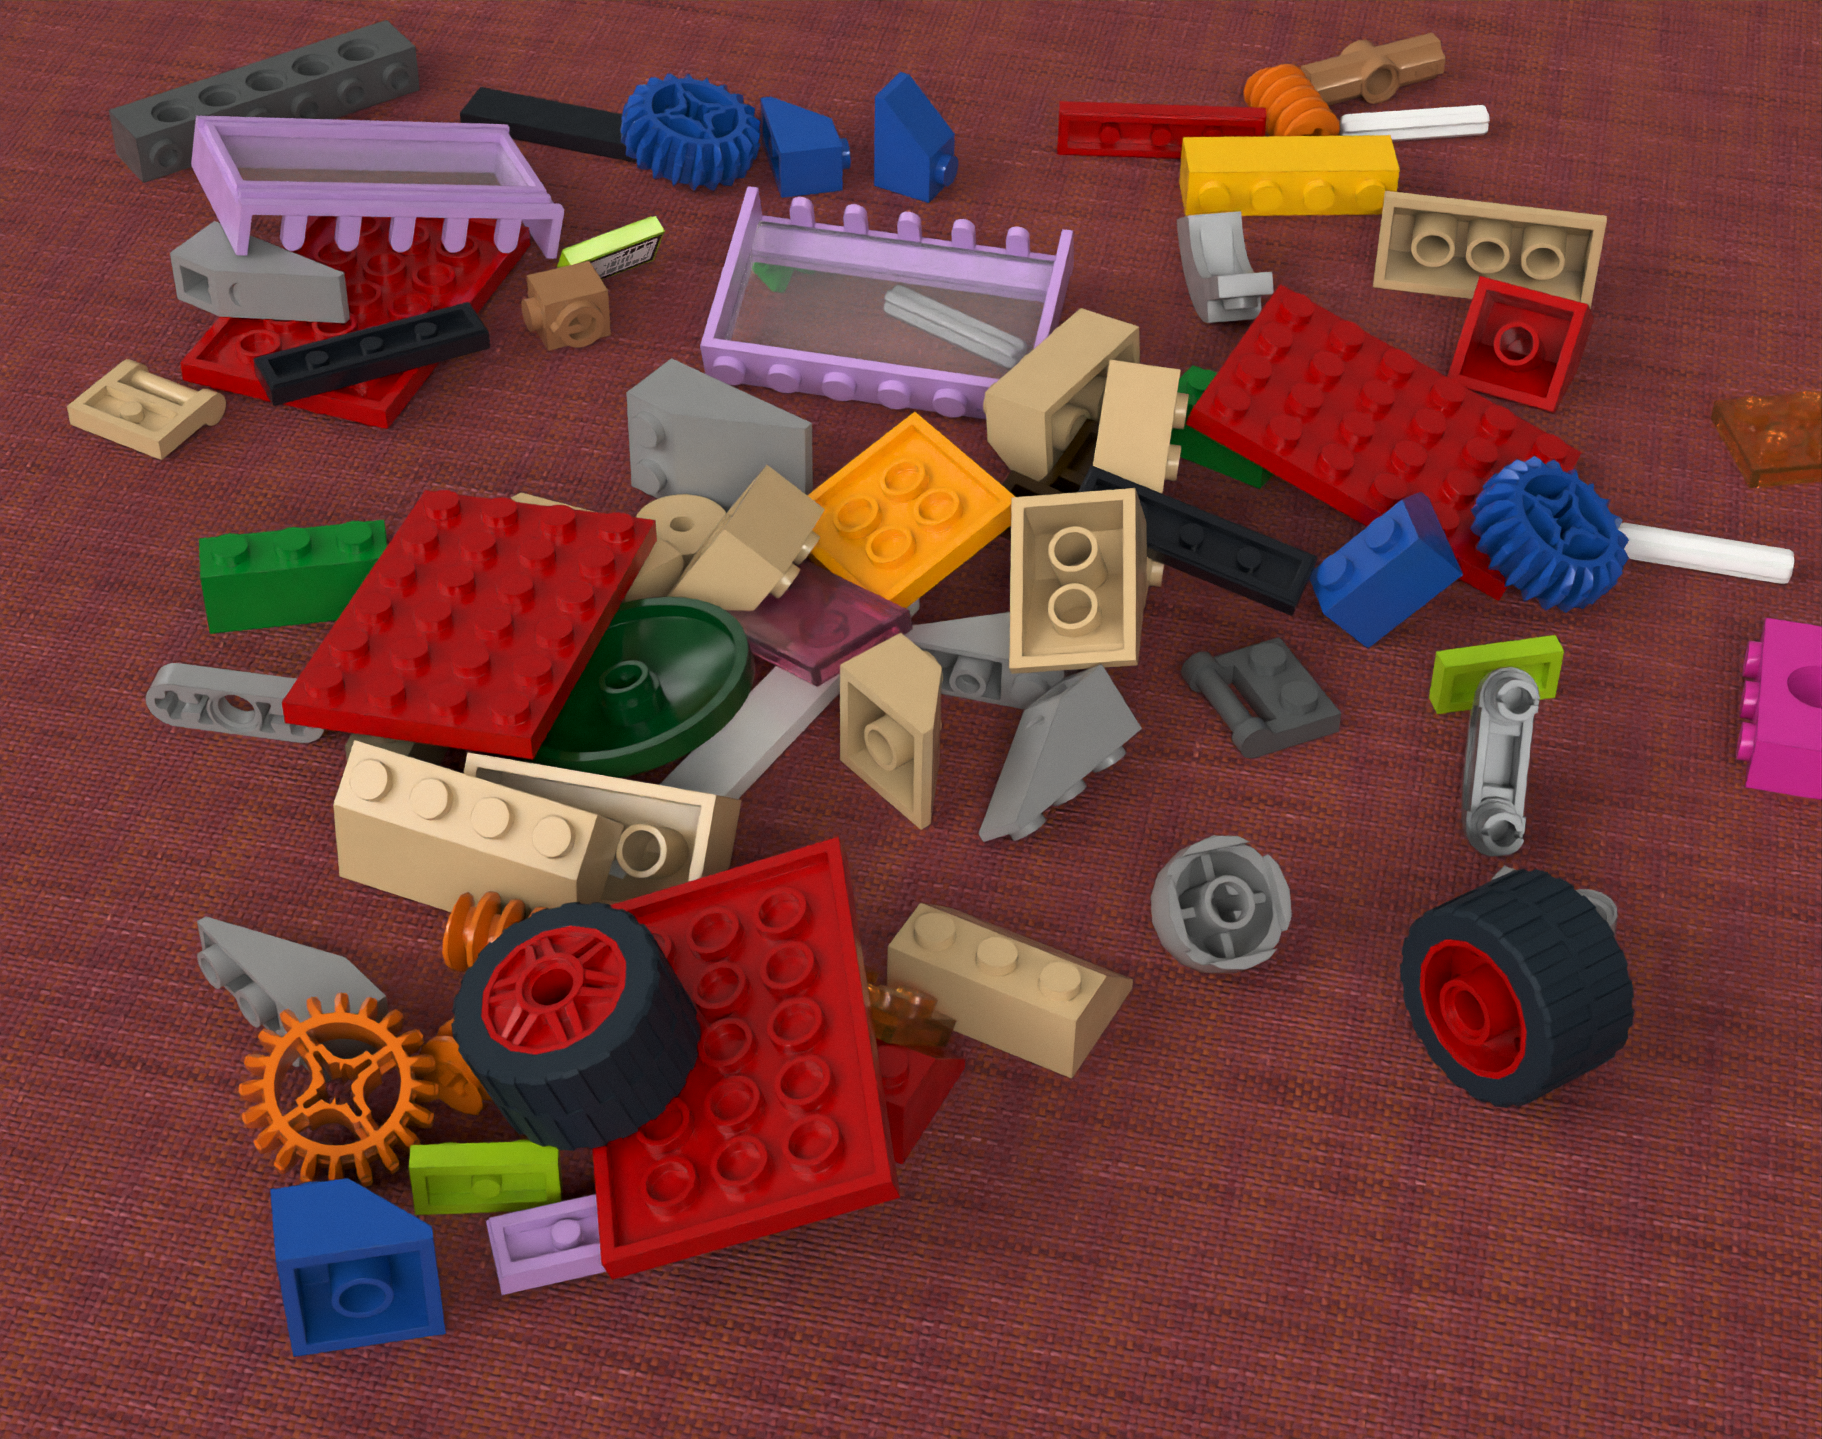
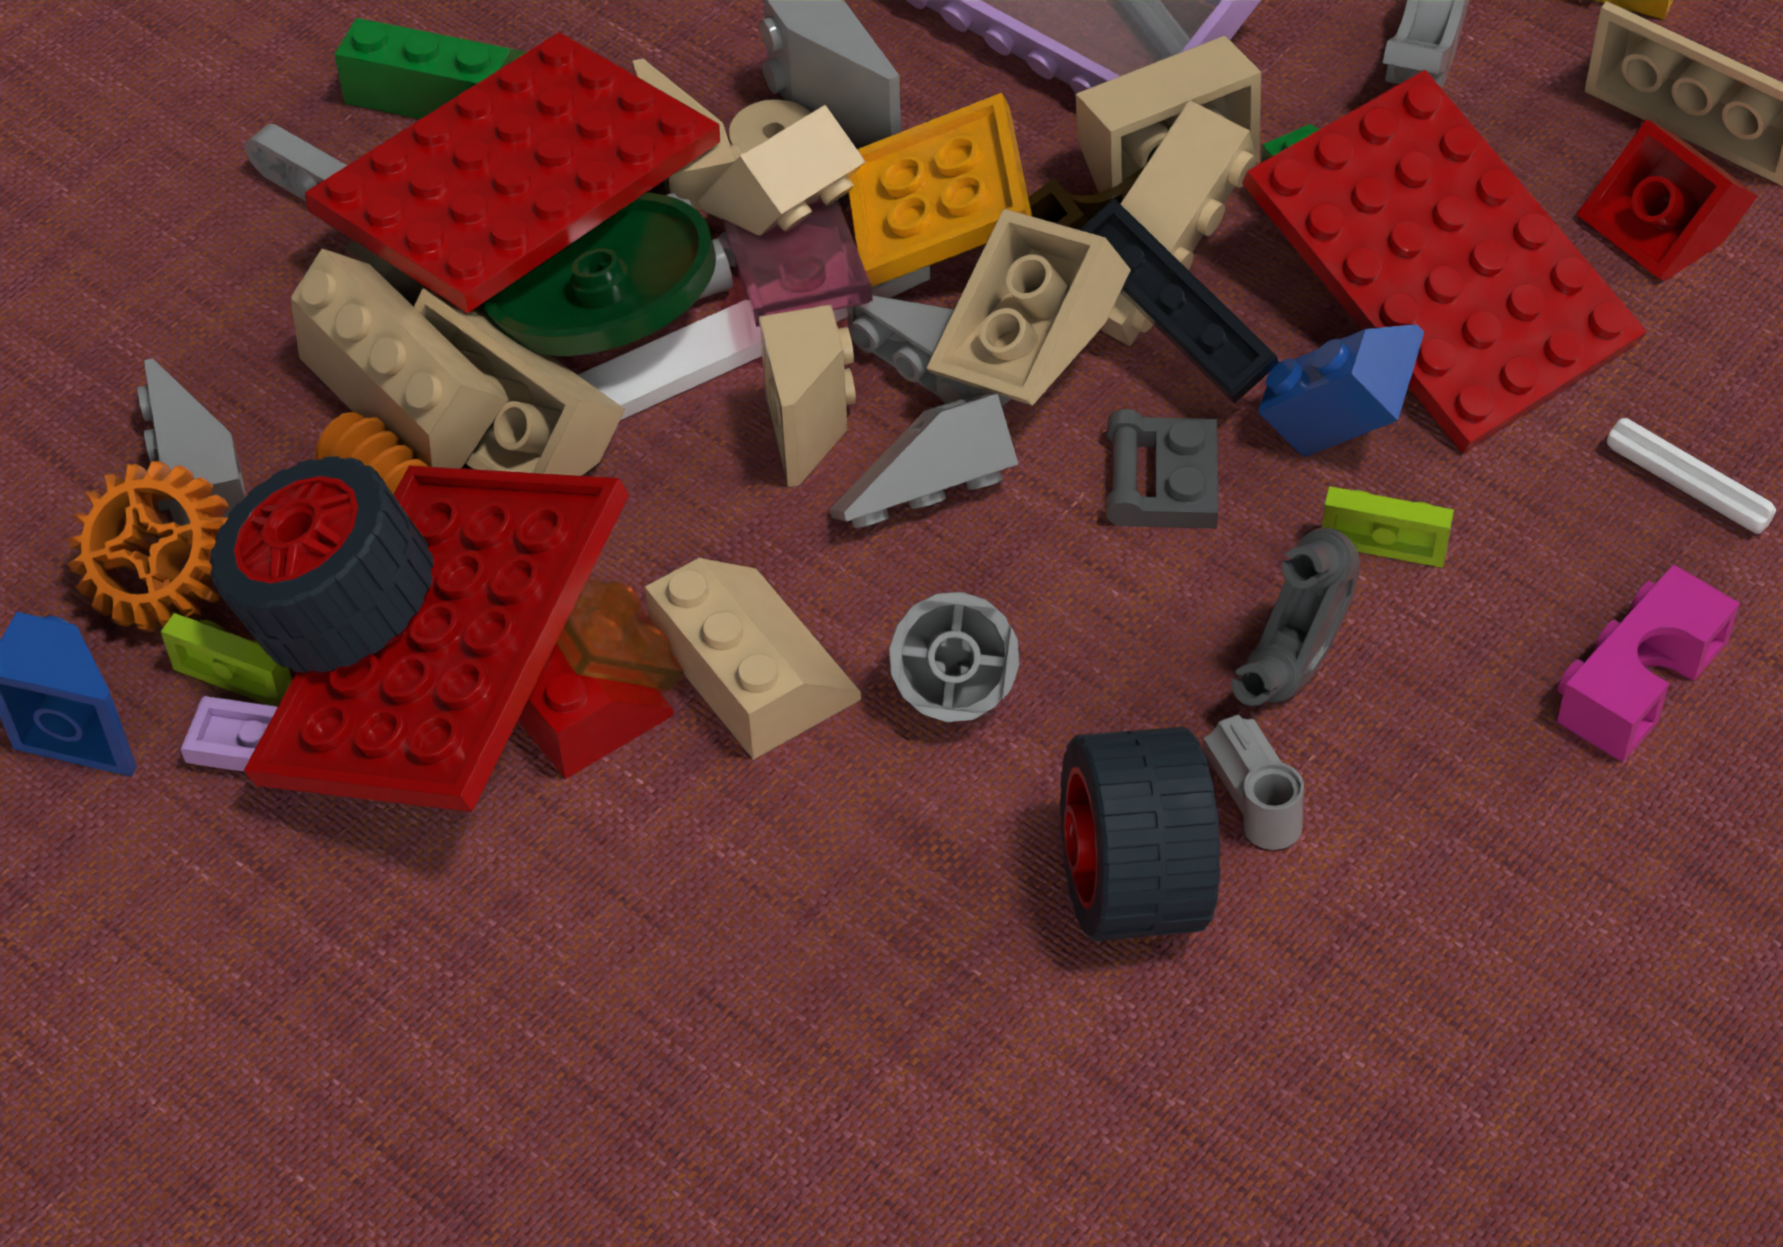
camera: 30 degrees right, 10 degrees up
blue gear [1470,456,1629,613] -> none

